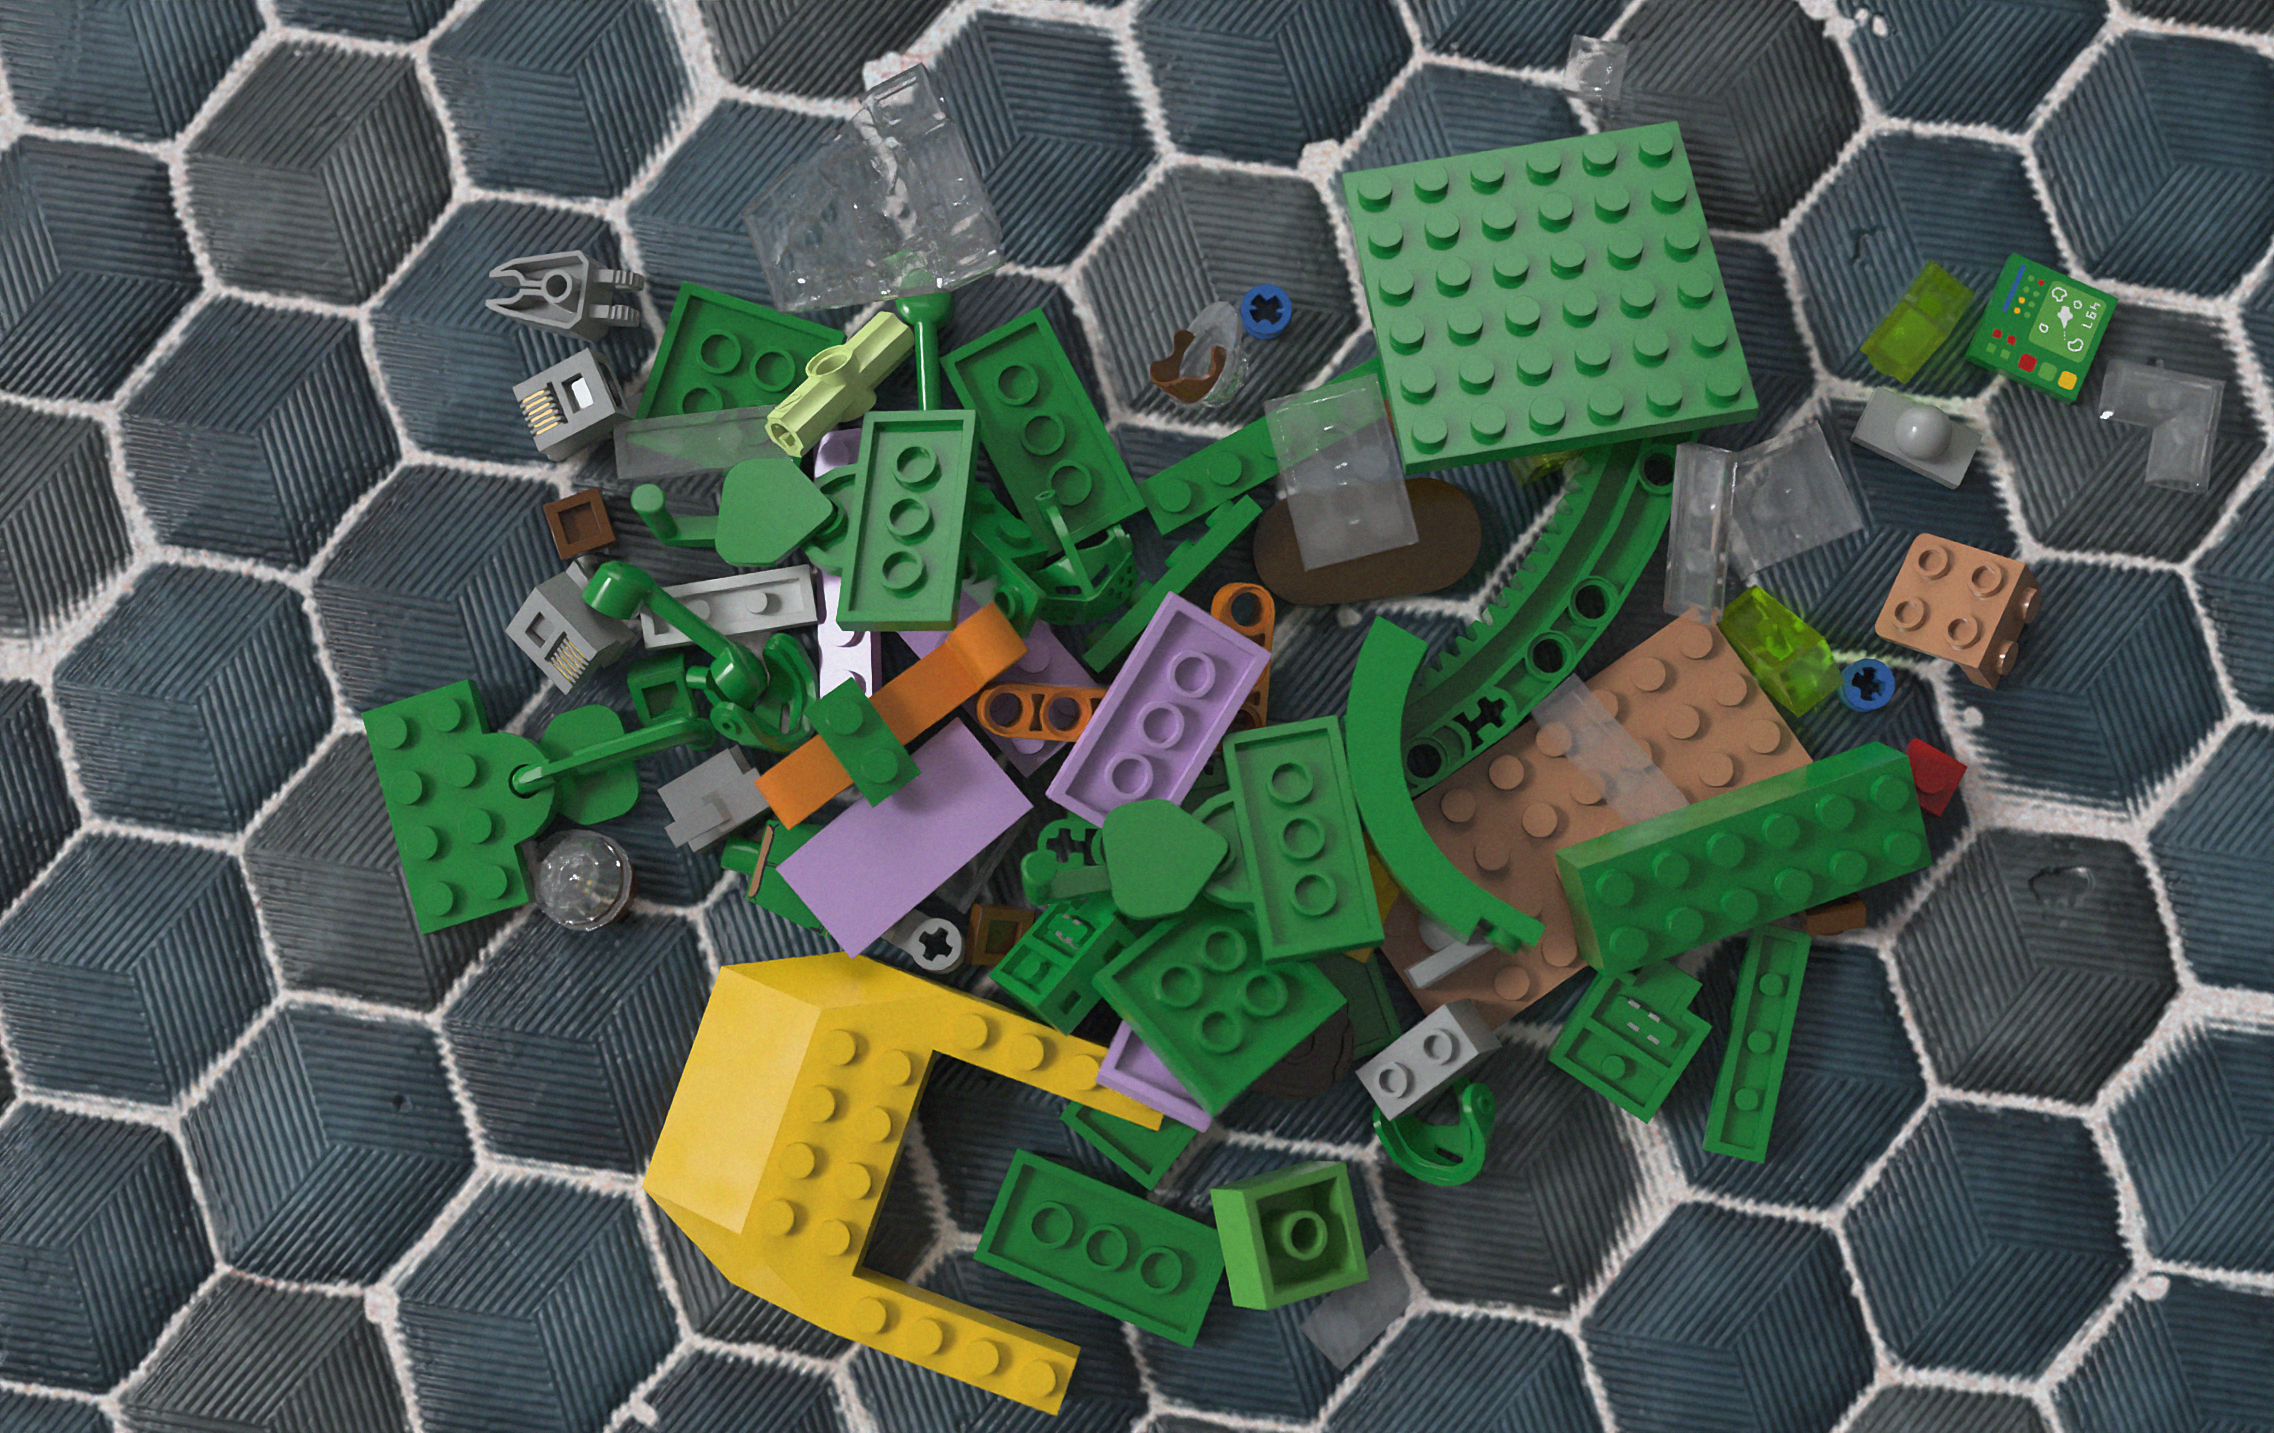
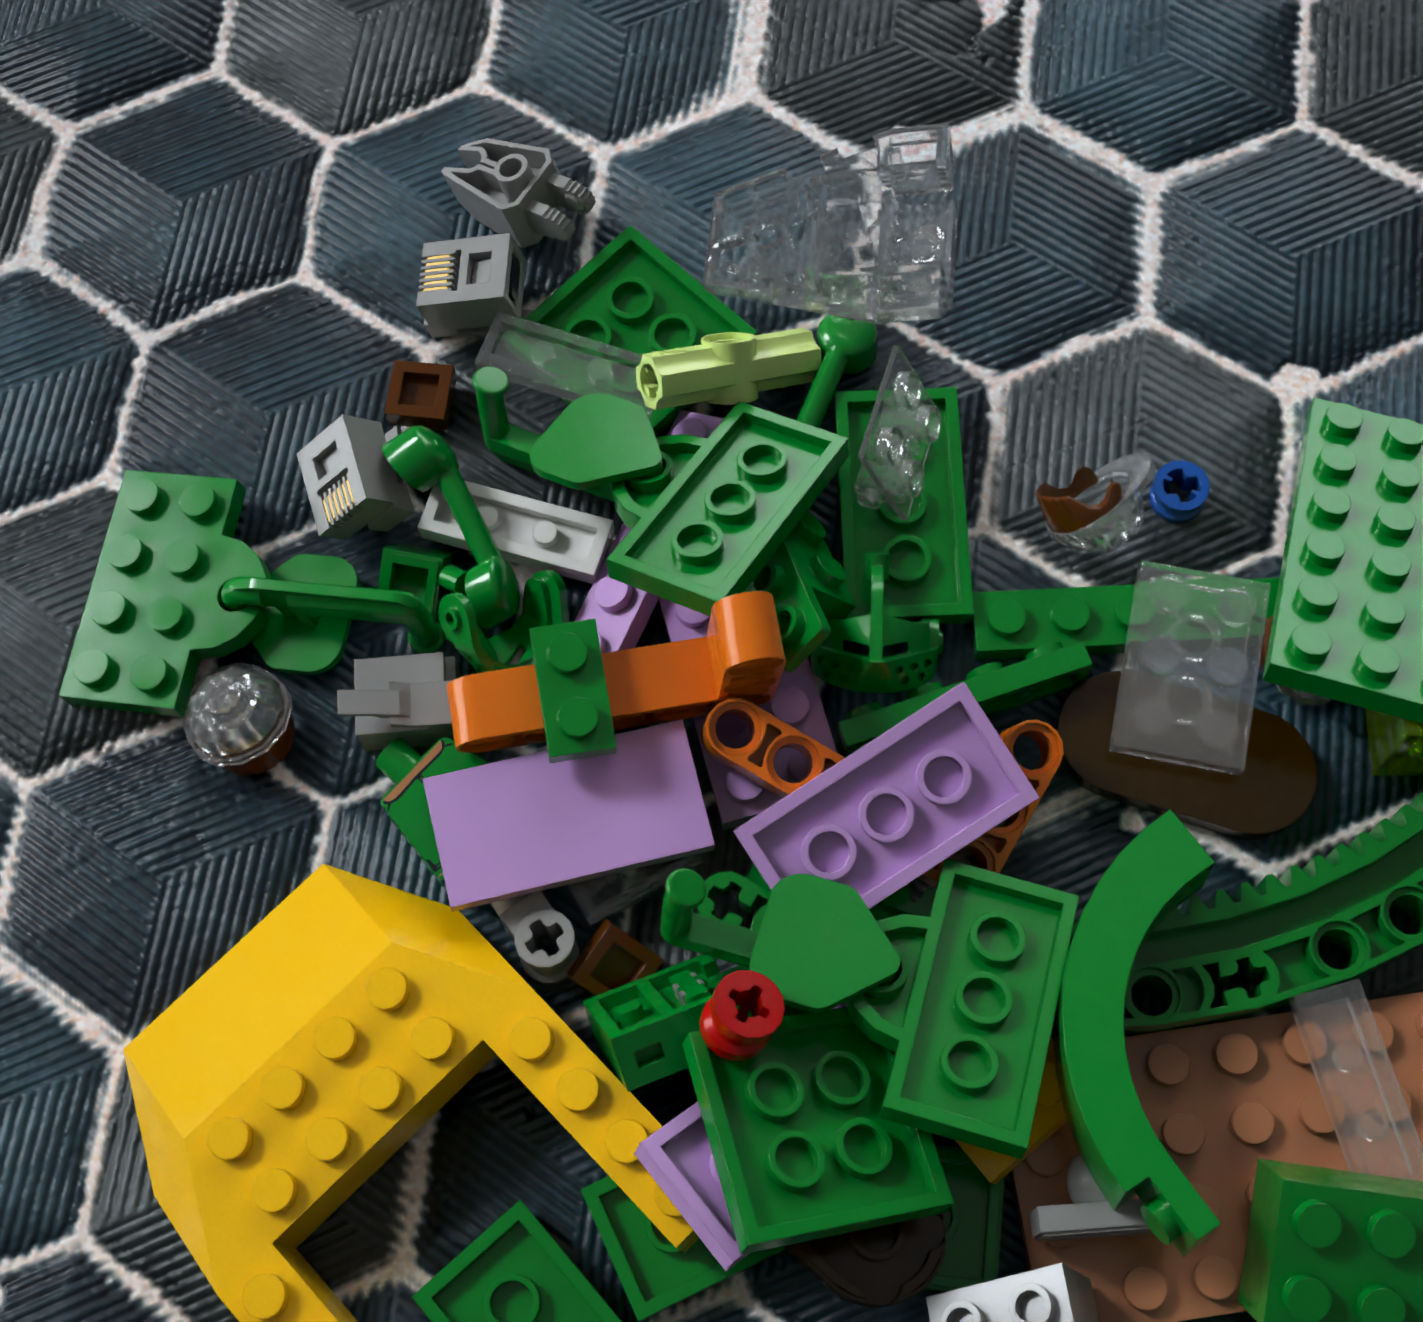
camera: 30 degrees right, 15 degrees down
none -> red wheel [699,970,785,1061]
none -> clear hinge [853,345,941,521]

